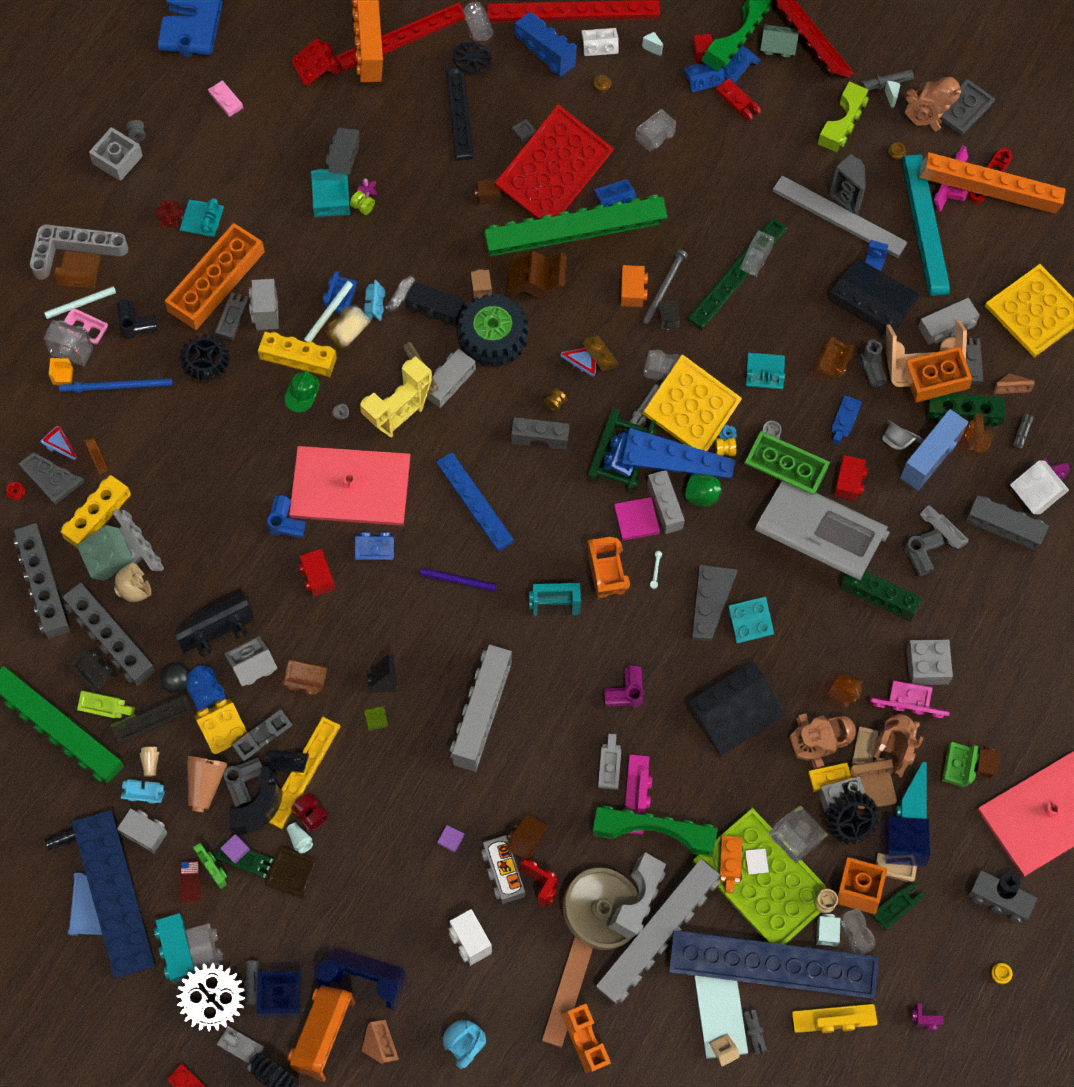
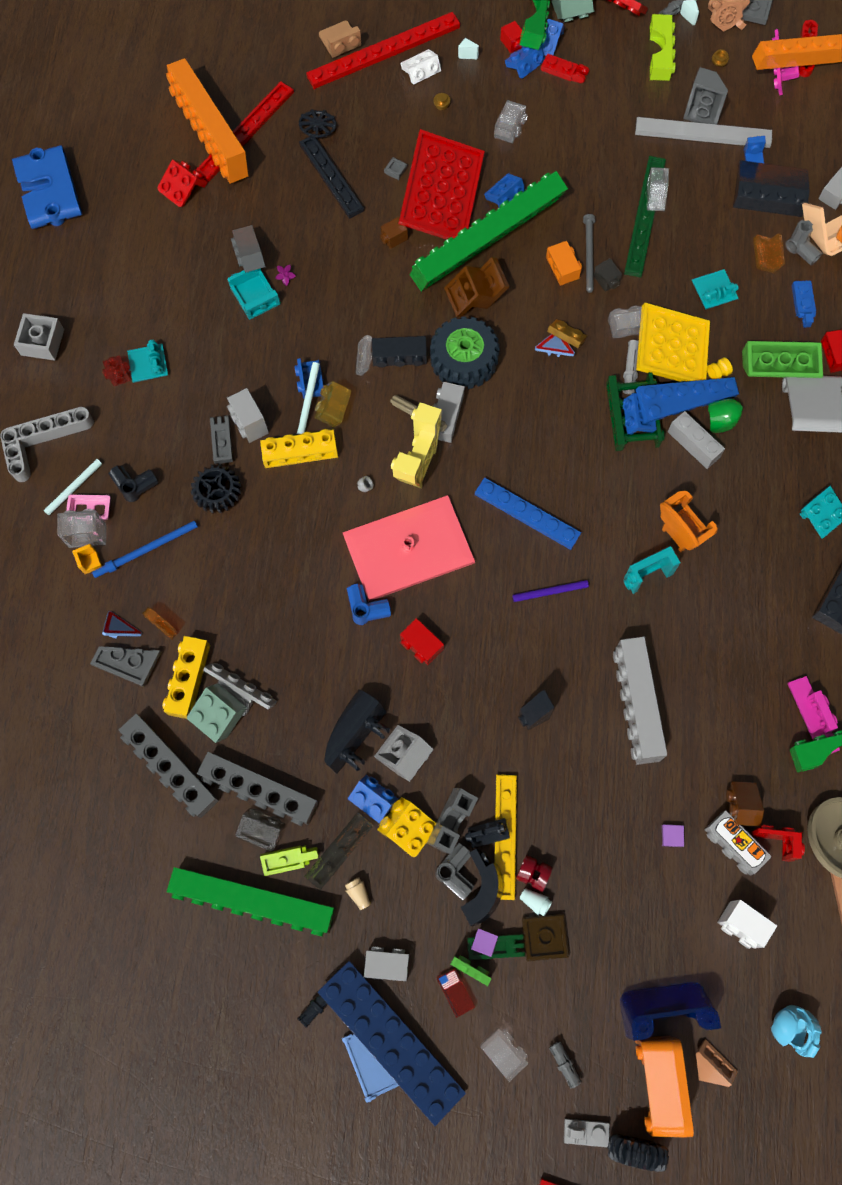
camera: 20 degrees left, 5 degrees up
red plate [6,482,25,500] -> none
clear orange bracket [55,251,101,288] -> none
tan cylinder [114,563,151,602] -> none
medium azure hinge [121,779,165,803] -> none
dark grey wheel [126,120,146,142] -> none
teal brick [154,913,195,984] -> none
pearl dark grey hair [159,663,189,693] -> none
orange brick [165,223,265,330] -> none
gear [177,962,245,1032] -> none
nougat cone [187,756,227,813] -> none
bright pink plate [208,80,243,117] -> none
clear blue brick [257,971,302,1018] -> none
clear orange bracket [282,659,328,695] -> none
green piece [285,370,320,413] -> none
lime wheel [350,191,375,215] -> none
blue bracket [355,532,395,560] -> none
medium azure hinge [364,280,385,321] -> none
clear neon green tile [364,706,388,731] -> none
clear piece [463,2,494,41] -> none
medium nougat brick [471,269,492,299] -> none
dark grey arch [511,417,570,450] -> none
blue wedge [514,12,577,77] -> none
pearl gold wheel [544,388,567,412] -> none
light grey hinge [598,734,621,790] -> none
magenta piece [605,666,644,708] -> none
dark pink tile [614,497,660,541] -> none
light aqua hinge [650,551,662,589] -> none
dark grey wing [692,565,738,642] -> none
dark azure plate [718,425,737,441] -> none
light grey wheel [762,421,782,439] -> none
teal beam [902,154,950,296] -> none

